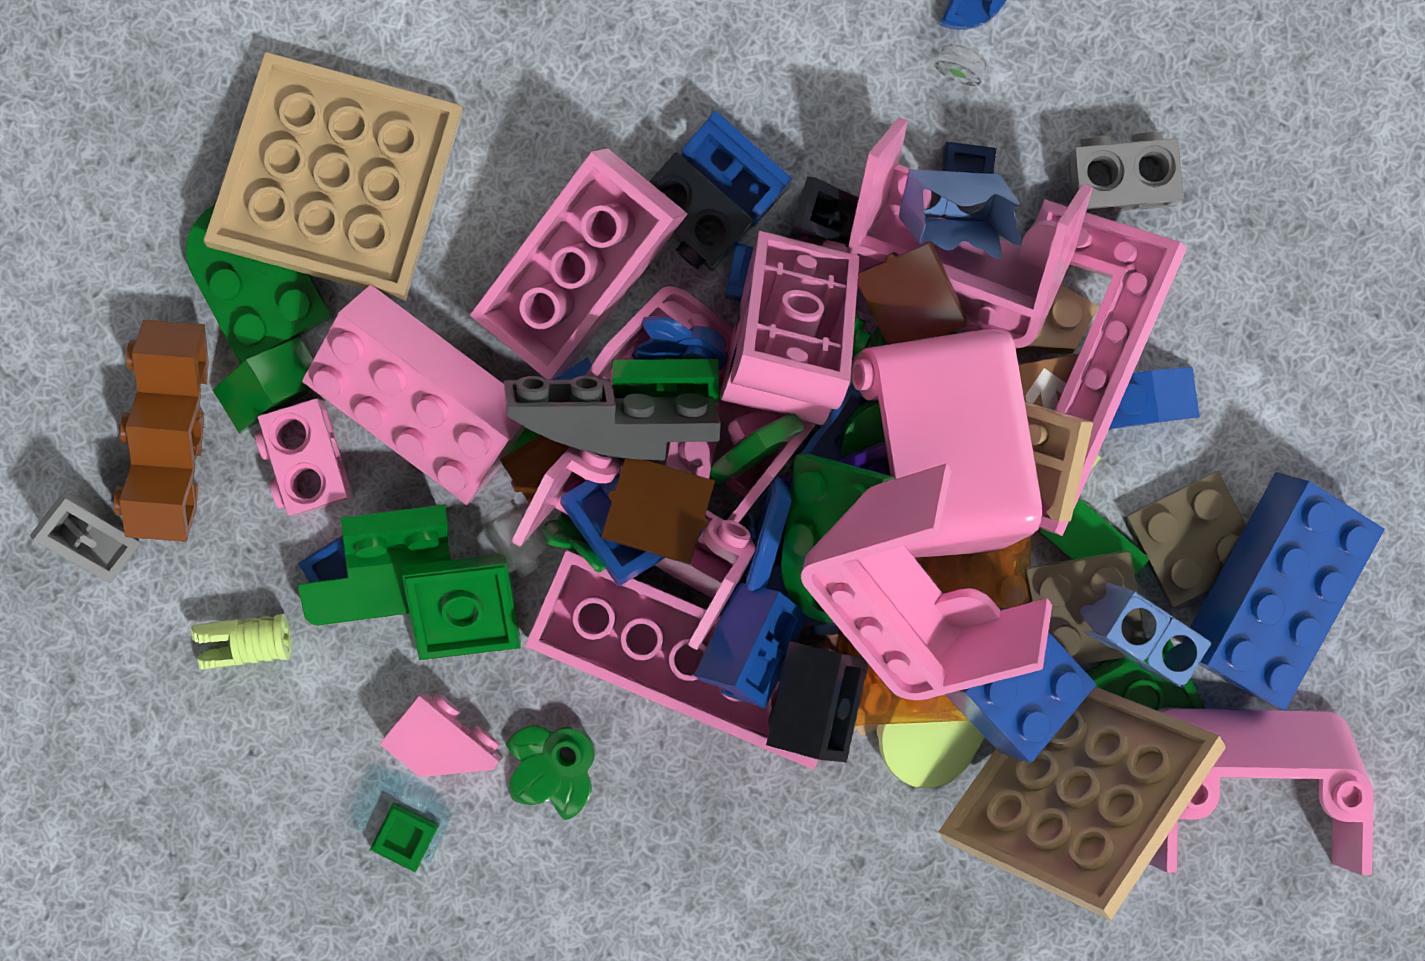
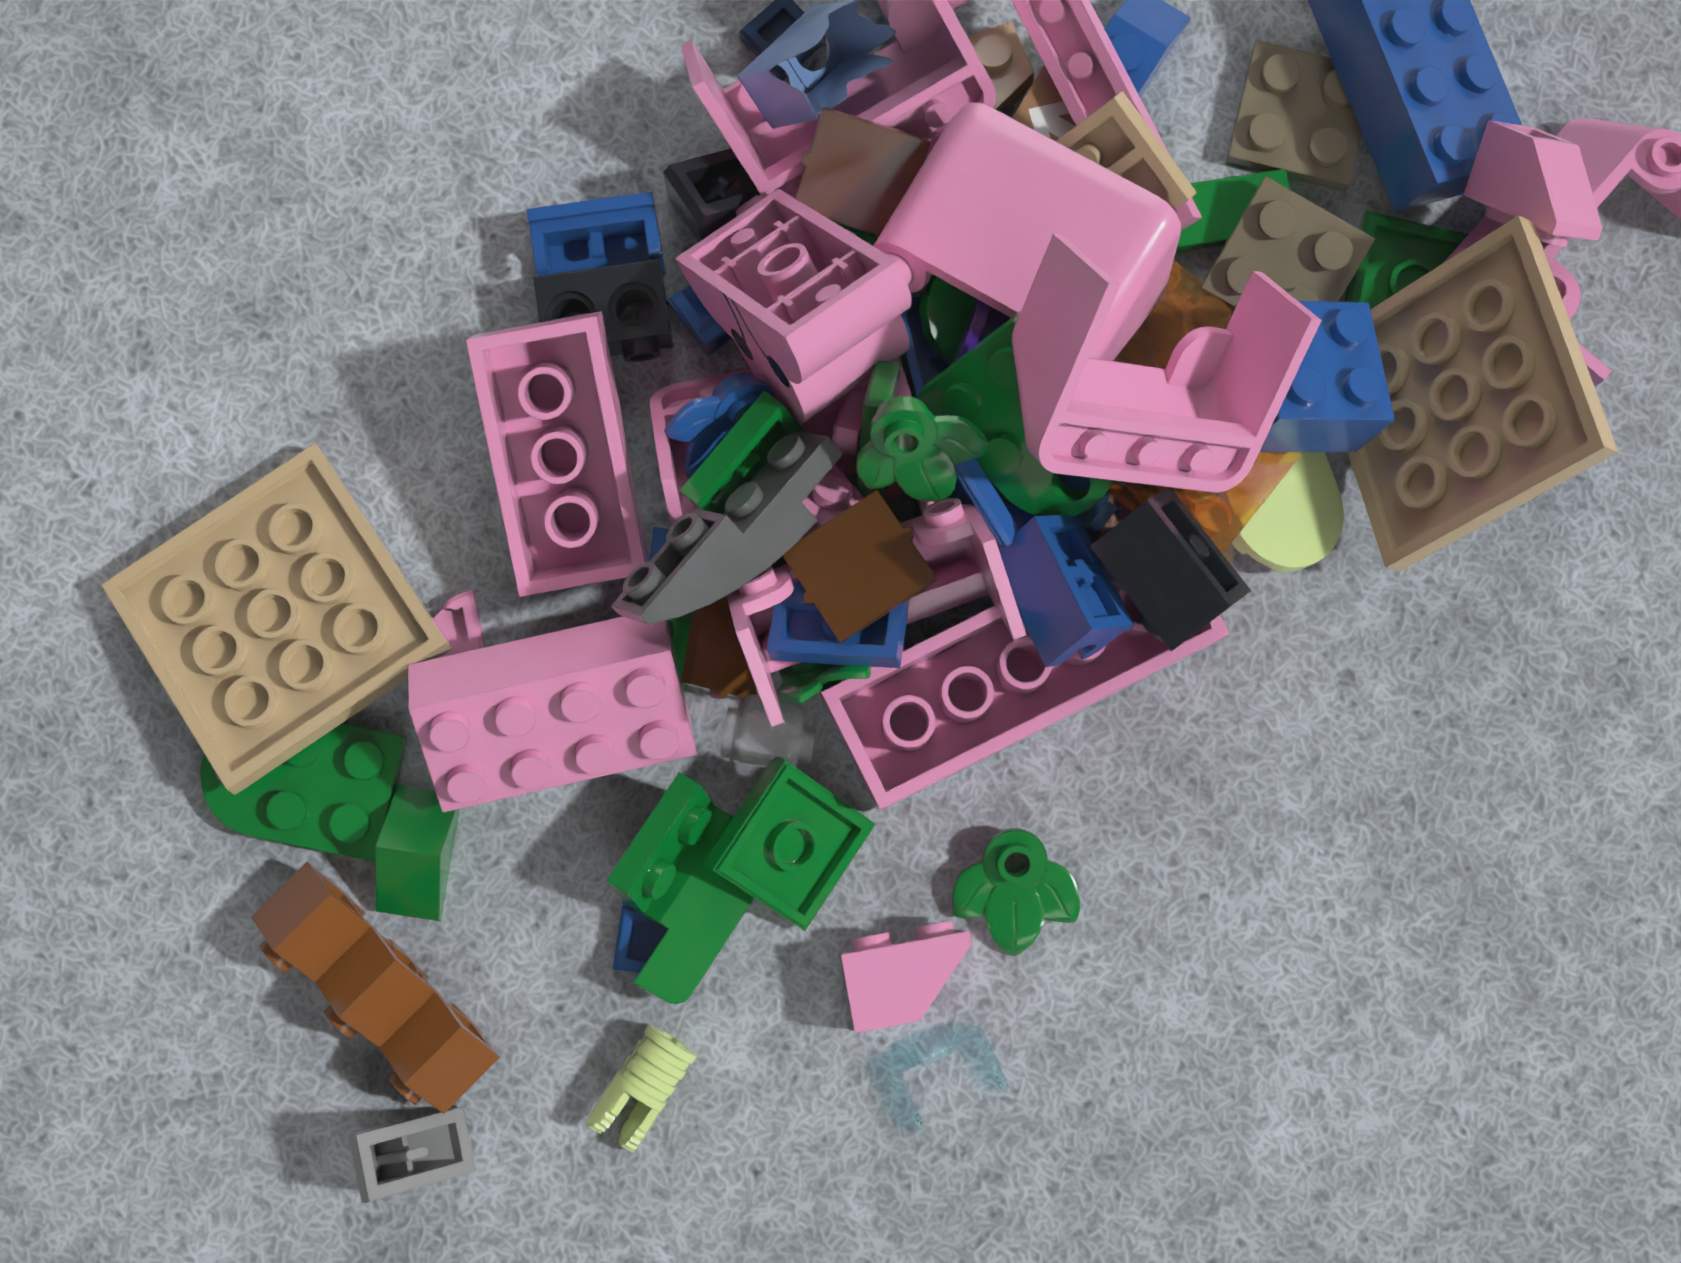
camera: 50 degrees left, 5 degrees down
bright pink brick [255,399,354,516] -> none
green tile [369,802,440,872] -> none
medium blue piece [1079,583,1211,688] -> none
none -> bright pink tile [433,590,486,657]
none -> green plate [856,396,989,502]
none -> bright pink slope [1463,120,1602,247]

